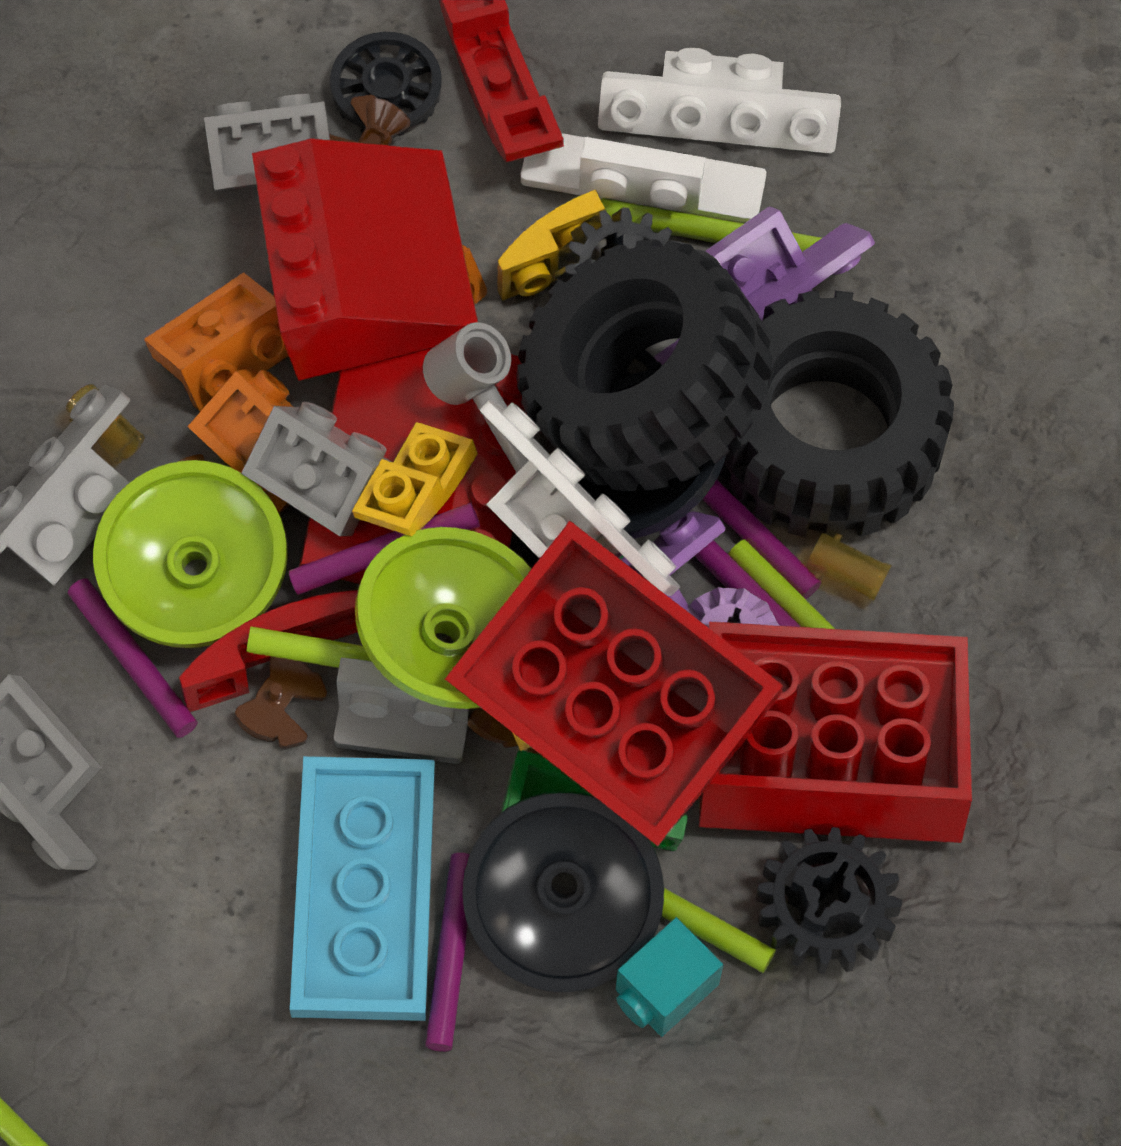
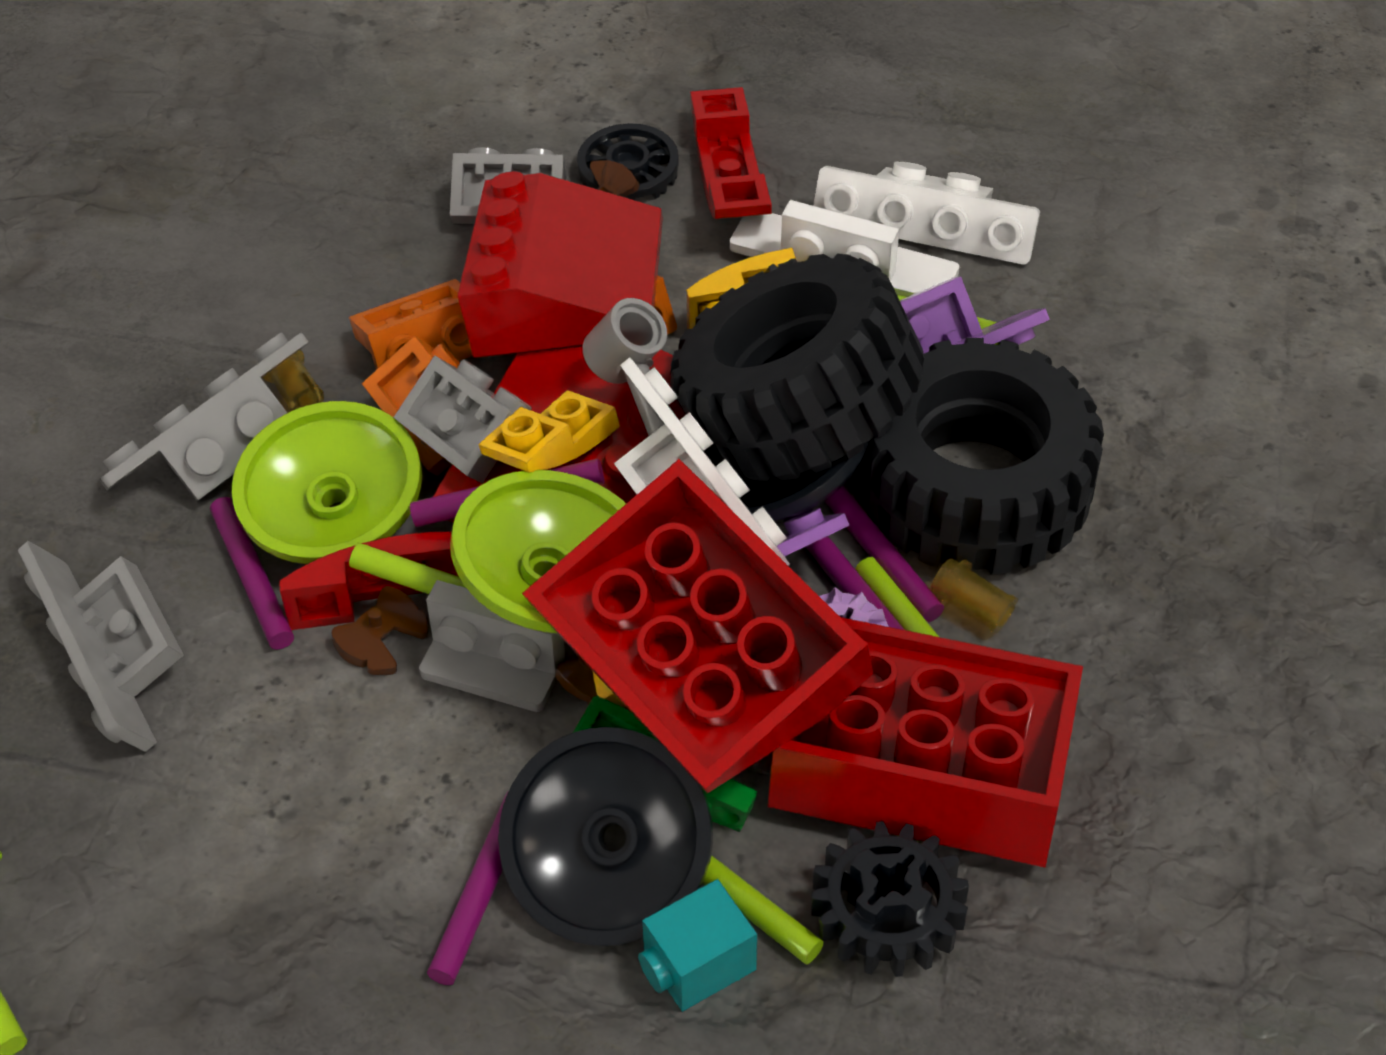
camera: 15 degrees right, 15 degrees down
medium azure plate [290,756,435,1021] -> none

